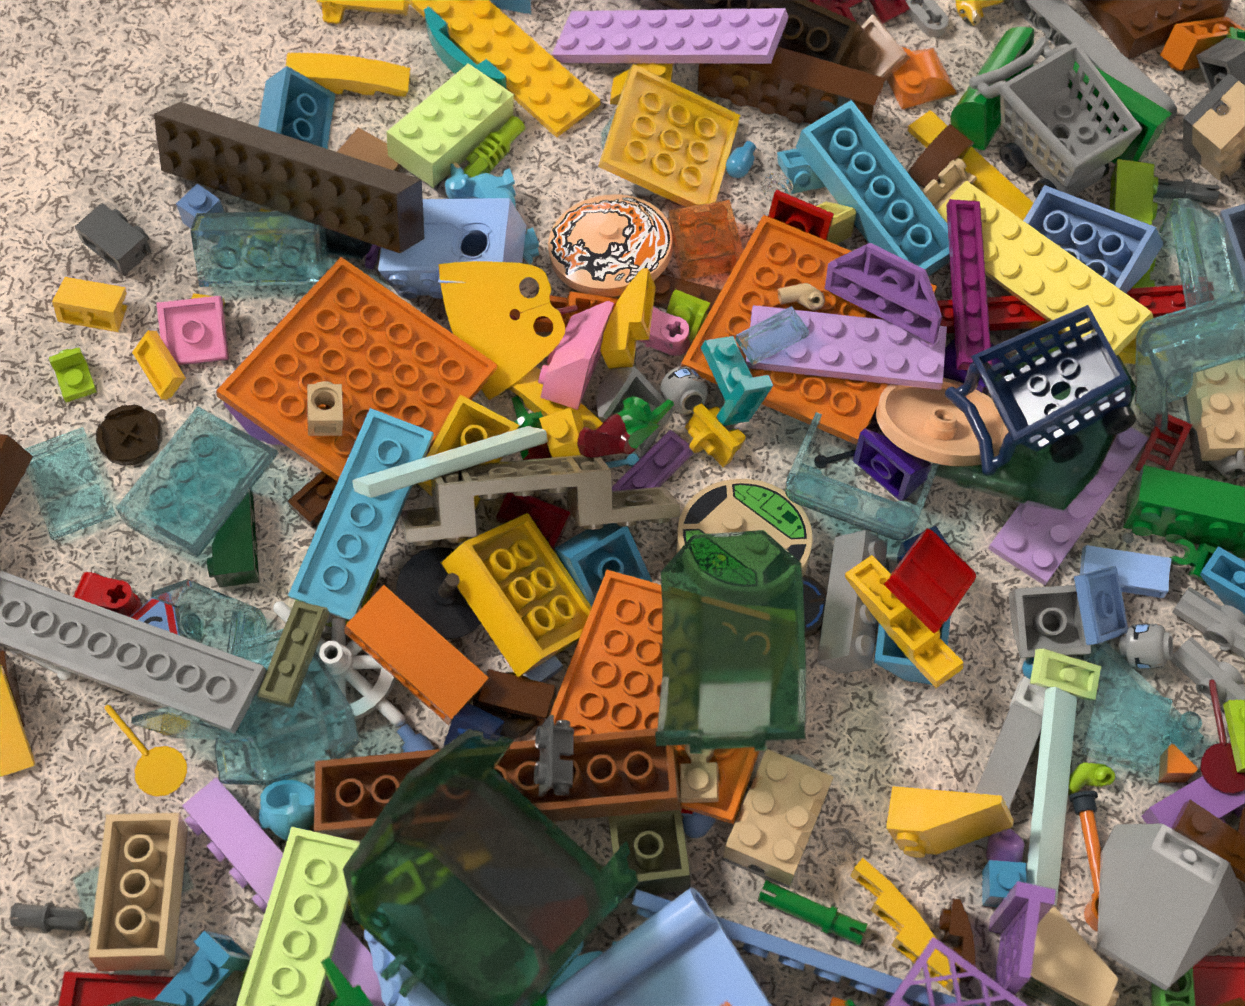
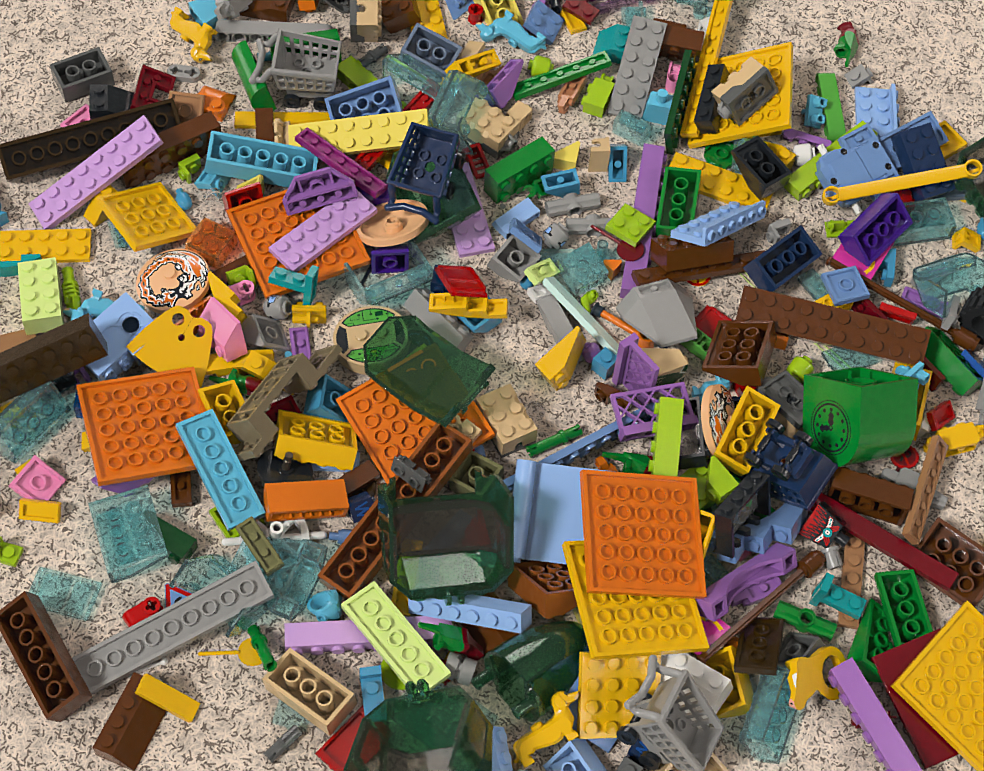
camera: 55 degrees left, 5 degrees down
dark brown tile [96,404,162,466] -> none
tan brick [307,381,343,436] -> none
light aqua tile [352,426,548,498] -> none
animal [577,396,675,458] -> none
clear light blue tile [735,306,809,365] -> none
tan arm [778,283,825,310] -> none
yellow slope [850,857,960,993] -> none
none -> lime bracket [177,153,201,184]
none -> green pin [247,625,277,672]

